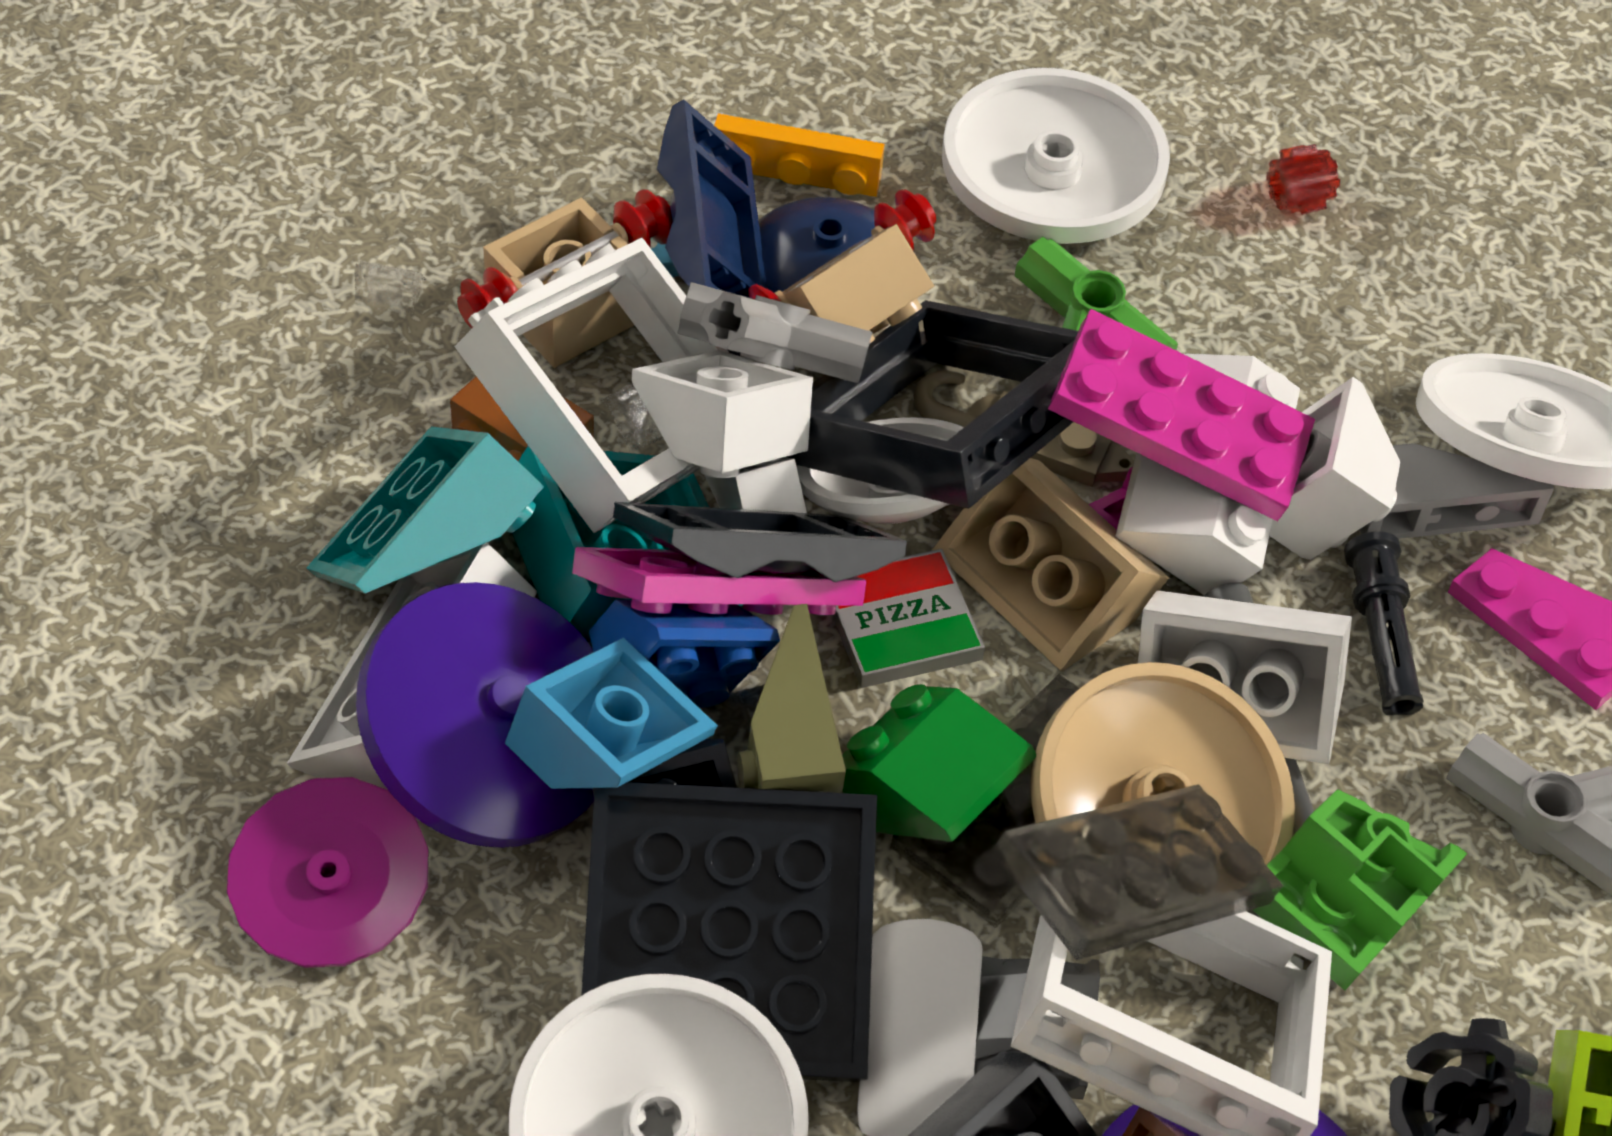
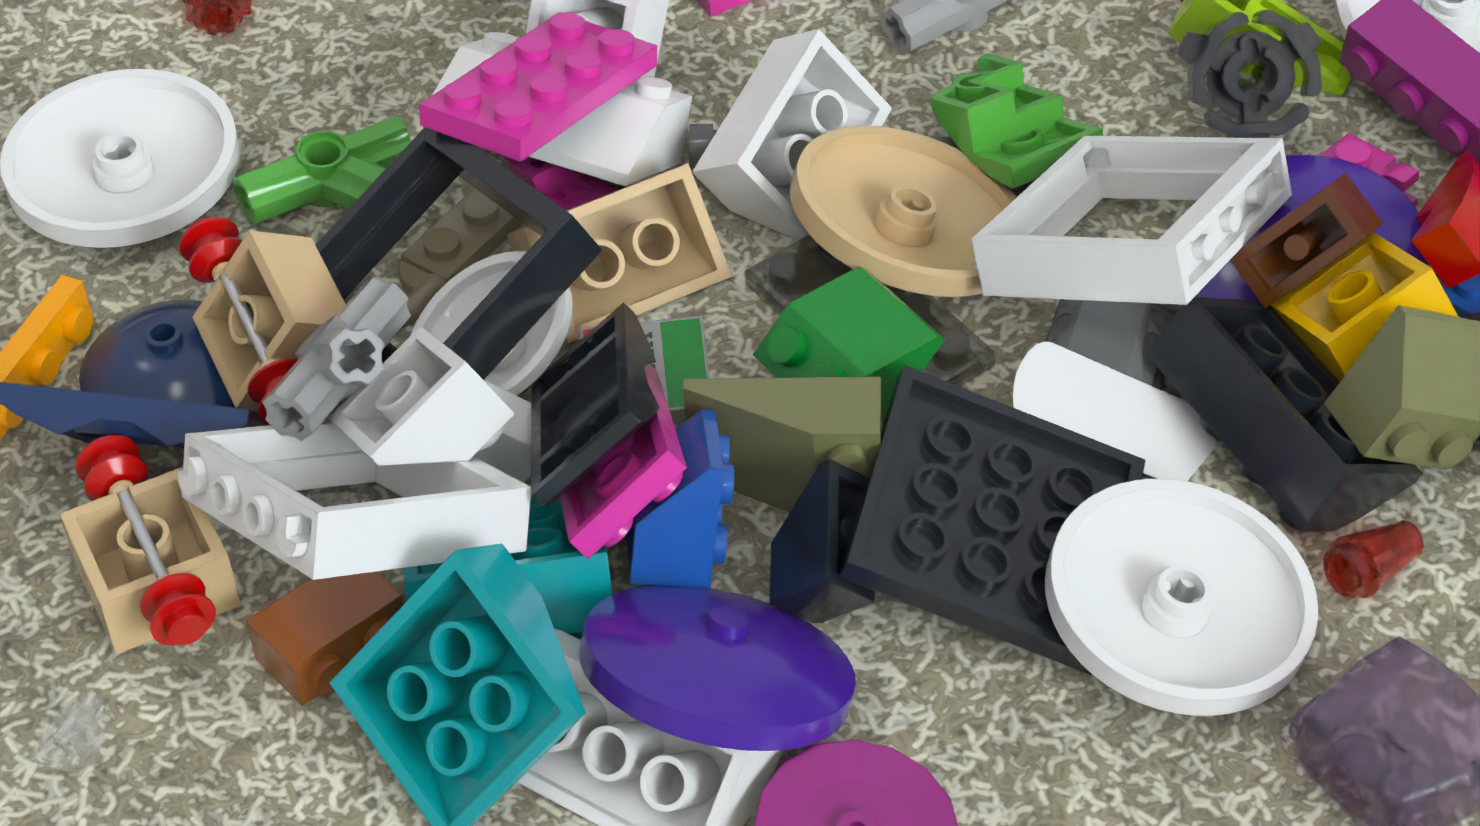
camera: 70 degrees left, 5 degrees down
dark azure slope [505,638,718,789] -> none
clear smoke plate [992,784,1283,961] -> none
black pin [1344,531,1424,715] -> none

